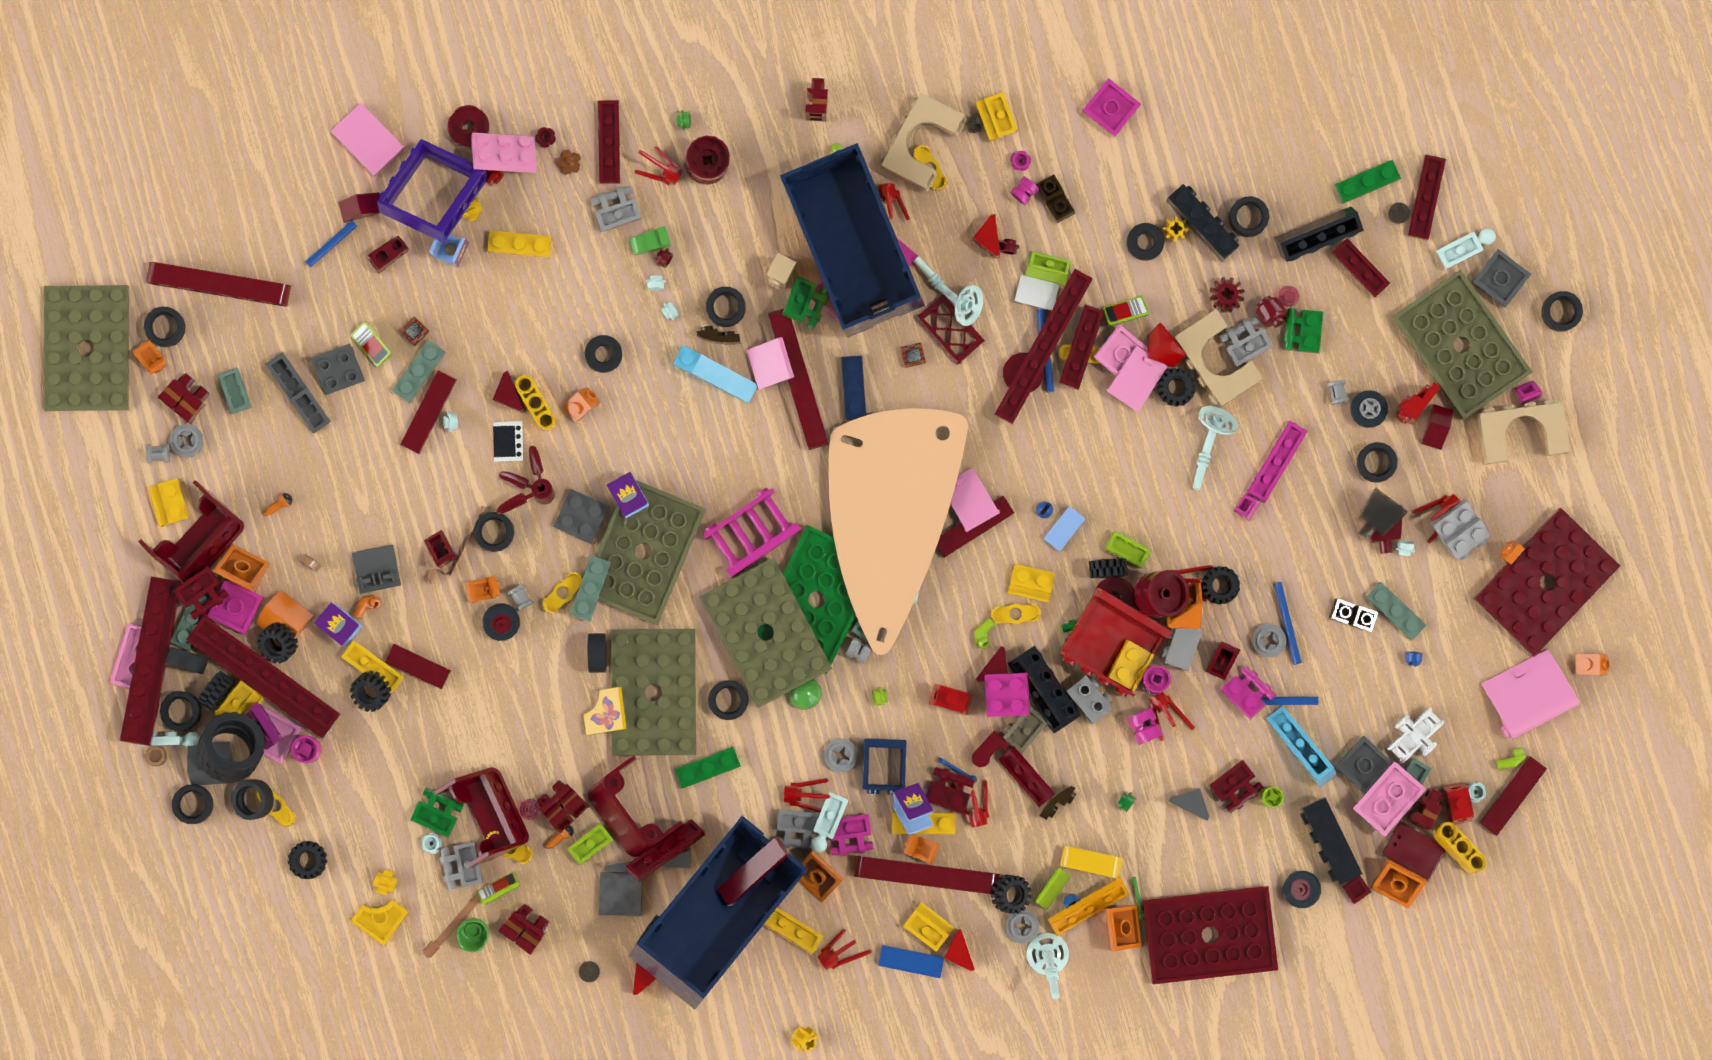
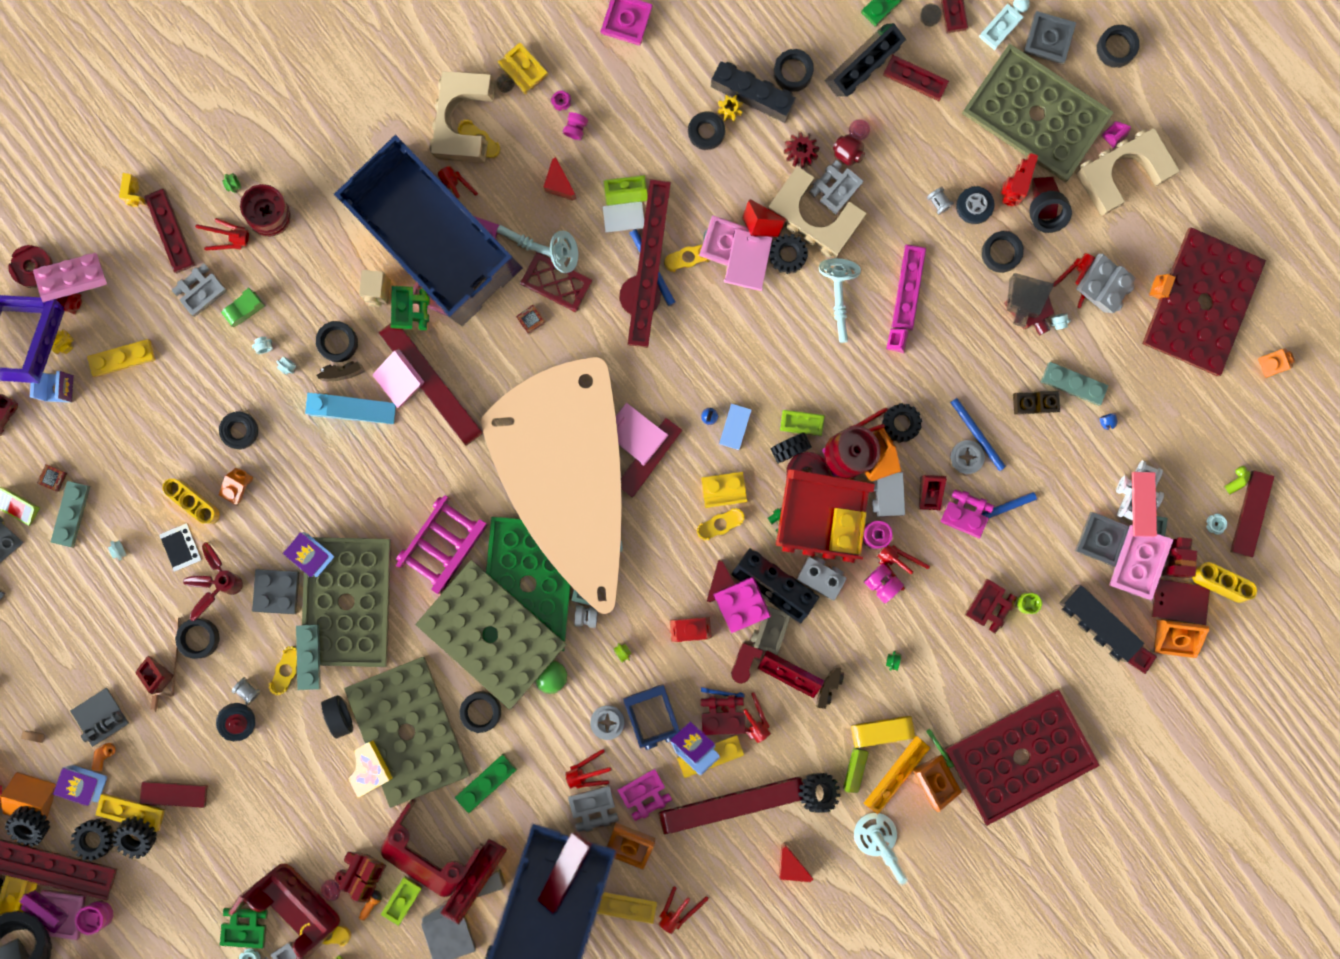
camera: 20 degrees left, 0 degrees up
dark red tile [400,370,457,454] -> none
orange bracket [465,575,500,604] -> none
dark red slope [492,371,525,413] -> none
dark red plate [535,127,556,148] -> none
dark orange plant [556,149,581,175] -> none
dark red plate [655,248,673,268] -> none
dark red hips [805,78,828,122] -> none
light aqua plate [810,792,849,853] -> none
dark blue plate [841,356,866,420] -> none
blue tile [878,945,944,978] -> none
yellow plate [903,902,955,952] -> none
orange bracket [904,834,940,864] -> none
lime arm [975,618,995,649] -> none
dark red plate [999,239,1020,255] -> none
light grey gear [1006,910,1039,943] -> none
dark brown slope [1036,175,1075,223] -> none
dark red tile [1059,304,1105,390] -> none
blue hinge [1064,894,1080,908] -> none
slope [1102,295,1149,327] -> none
dark grey slope [1169,788,1209,821] -> none
medium azure slope [1266,706,1337,788] -> none
green plate [1283,308,1323,354] -> none
black wheel [1283,871,1321,908] -> none
red torso [1442,782,1474,825] -> none
bright pink door [1481,649,1580,740] -> none
none -> black tyre [71,819,115,861]
none -> yellow bracket [119,173,146,207]
none -> black tyre [1029,191,1072,233]
none -> coral tile [1132,472,1157,537]

